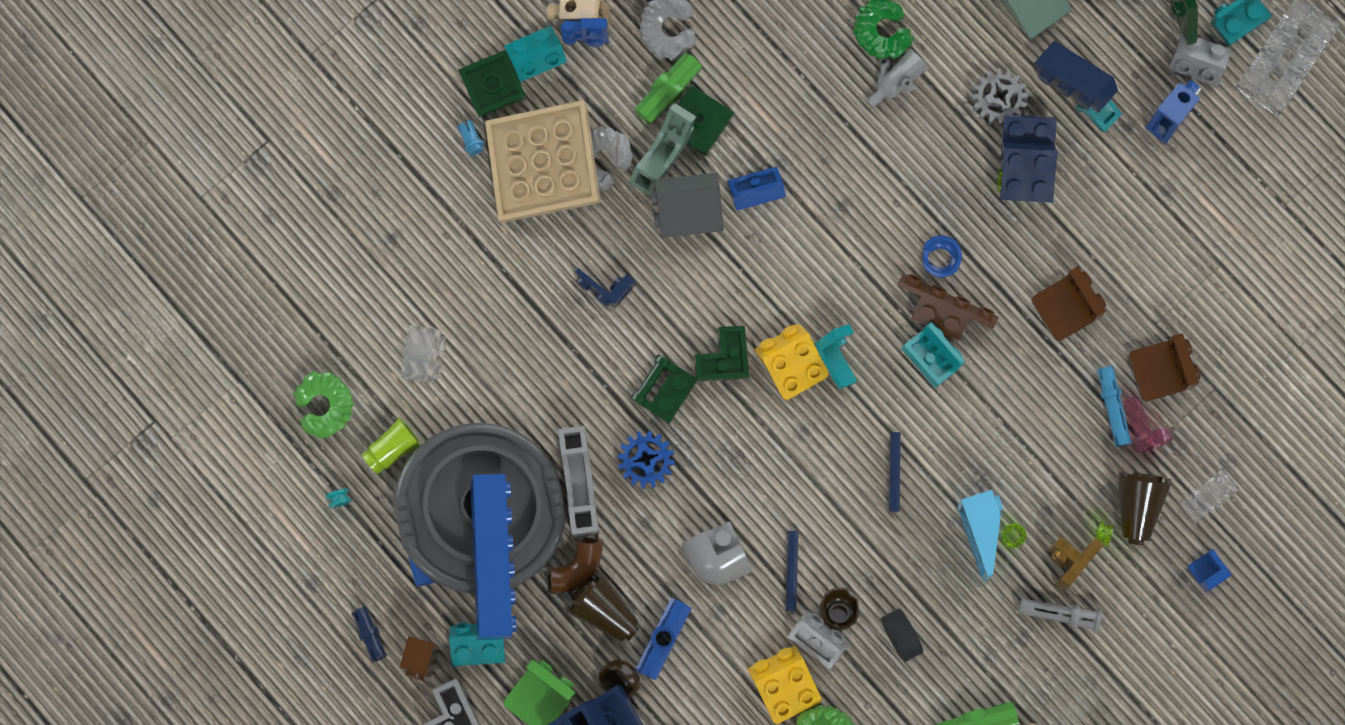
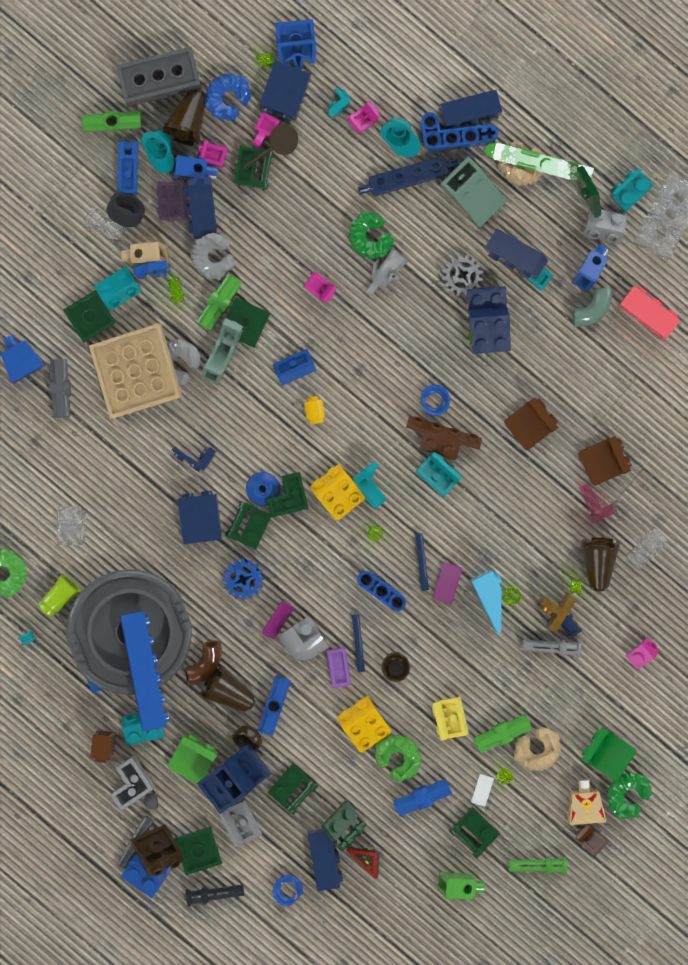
camera: 15 degrees left, 10 degrees up
dark blue pin [351,607,387,662] -> none
dark azure pin [457,121,484,156] -> none
light grey arch [558,426,600,538] -> none
dark grey brick [651,173,724,238] -> none
light grey bracket [787,610,850,669] -> none
black tyre [881,608,924,662] -> none
dark azure pin [1097,366,1132,447] -> none
blue panel [1188,549,1232,593] -> none
none -> blue torso [1,335,46,384]
none -> dark grey piece [49,359,71,418]
none -> clear neon green pin [167,278,185,303]
none -> dark blue brick [178,491,223,544]
none -> blue piece [246,472,280,506]
none -> magenta slope [262,600,294,639]
none -> dark pink bracket [303,271,337,303]
none -> yellow brick [304,396,325,425]
none -> medium lavender tile [326,647,351,688]
none -> blue beam [357,571,406,611]
none -> clear neon green hinge [368,526,383,541]
none -> light yellow bracket [432,697,469,741]
none -> magenta slope [433,562,462,605]
none -> dark blue bush [561,614,582,639]
none -> sand green cylinder [573,288,612,327]
none -> coral brick [618,286,680,340]
none -> dark pink bracket [625,637,659,671]

